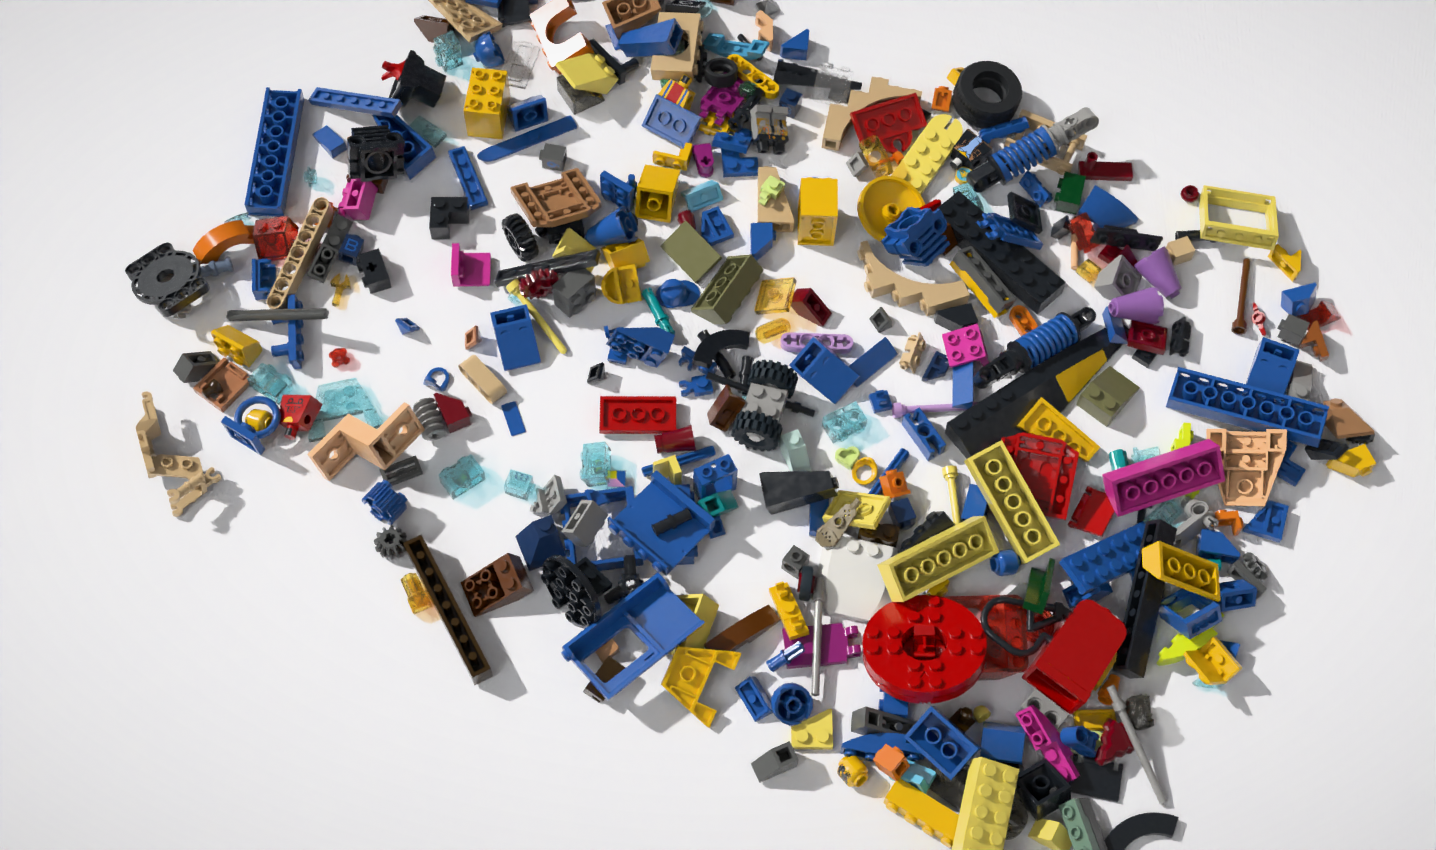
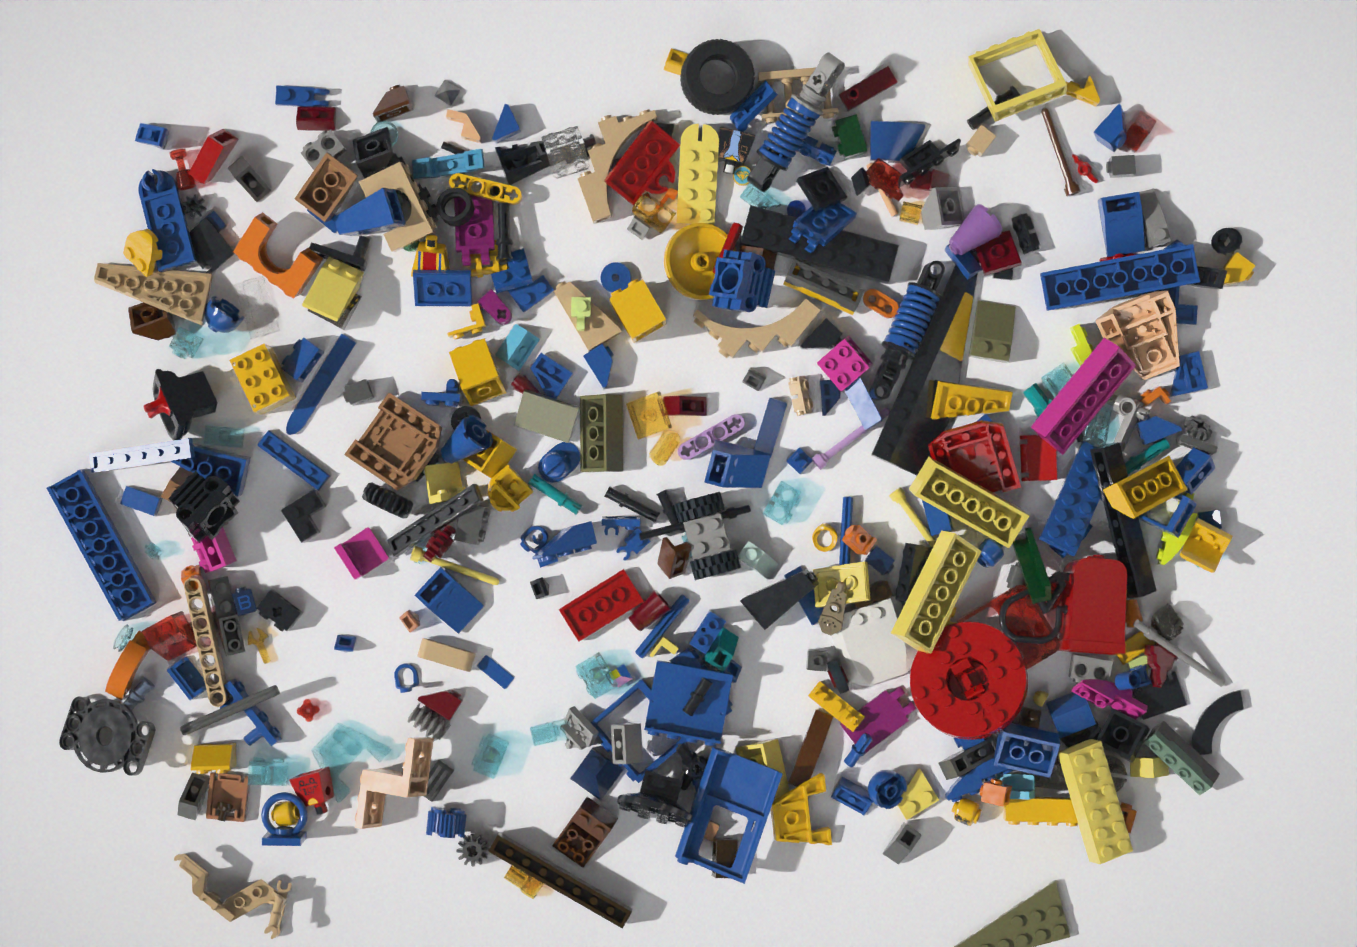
camera: 25 degrees left, 25 degrees up
blue tile [585,489,610,507] -> none
black tile [692,330,750,369] -> none
clear green piece [738,80,758,99] -> none
hips [750,104,789,155] -> none
dark blue brick [779,88,803,119] -> none
light grey bar [811,577,825,696] -> none
yellowish green tile [835,446,860,470] -> none
blue piece [902,407,946,461] -> none
orange bracket [931,86,952,112] -> none
medium lavender cone [1134,246,1182,299] -> none
dark red plate [1180,185,1199,202] -> none
dark orange slope [1299,321,1329,362] -> none
medium nougat slope [1322,398,1374,439] -> none

